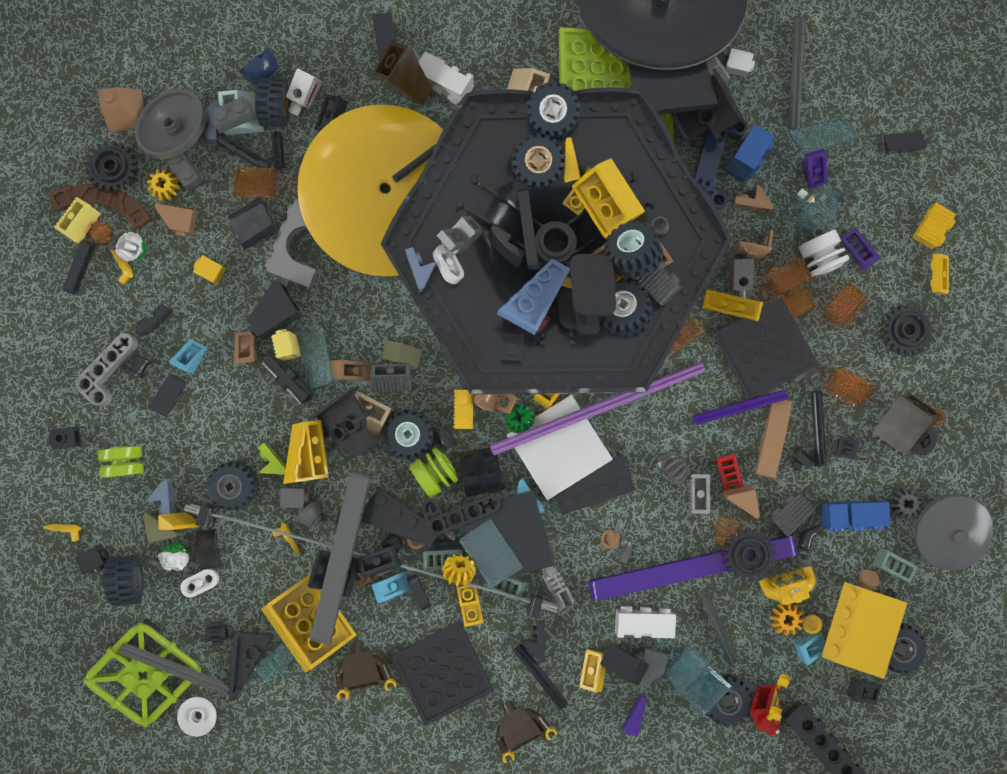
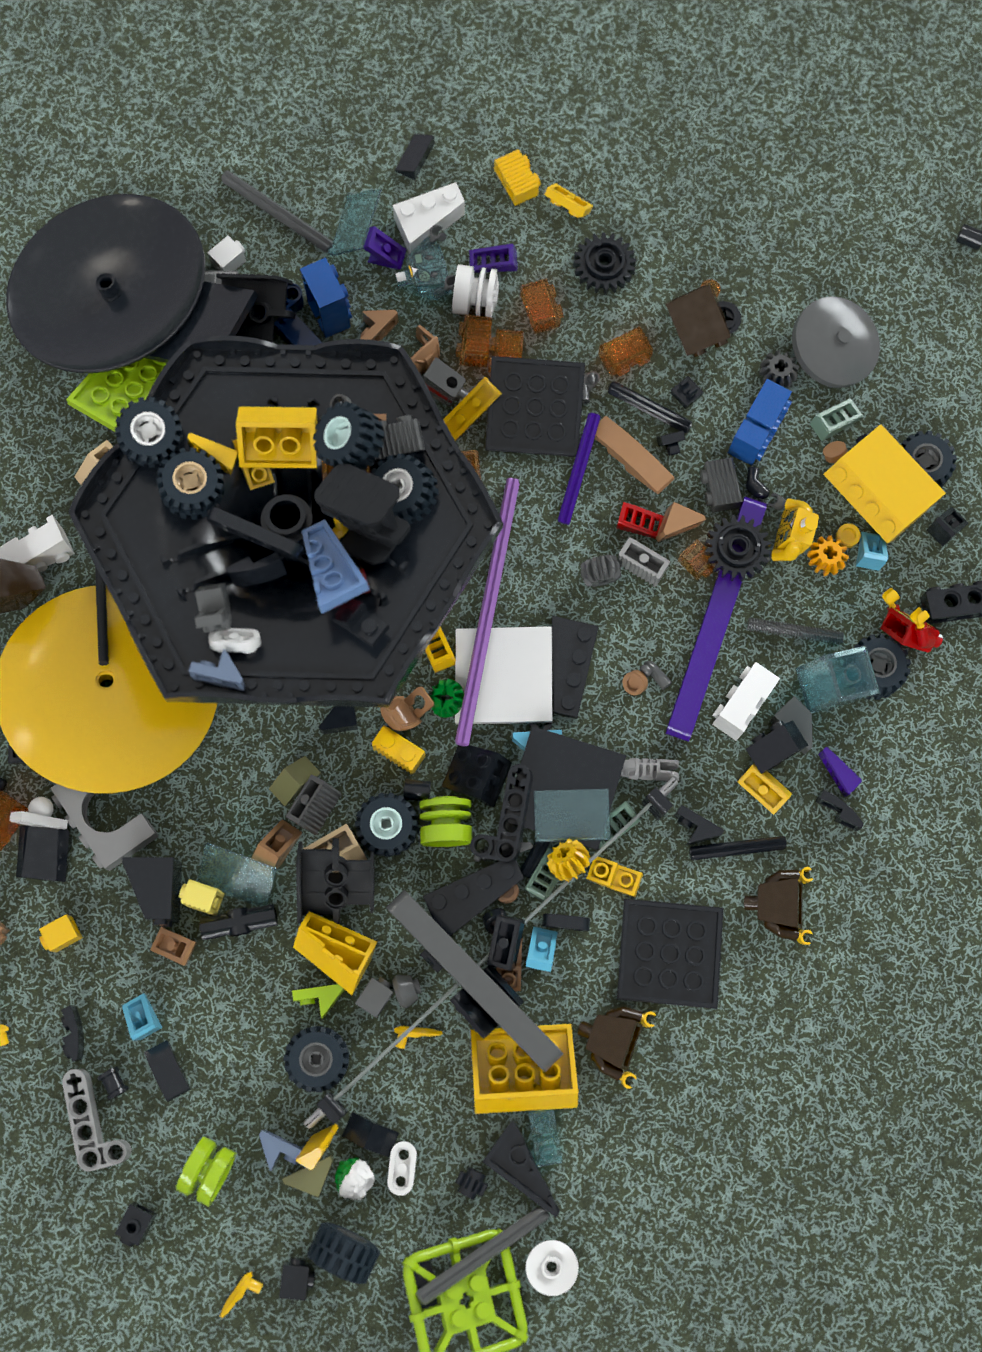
camera: 70 degrees left, 10 degrees down
none -> white tile [9,797,68,830]
none -> white wedge [393,182,465,256]
none -> black slope [815,790,864,831]

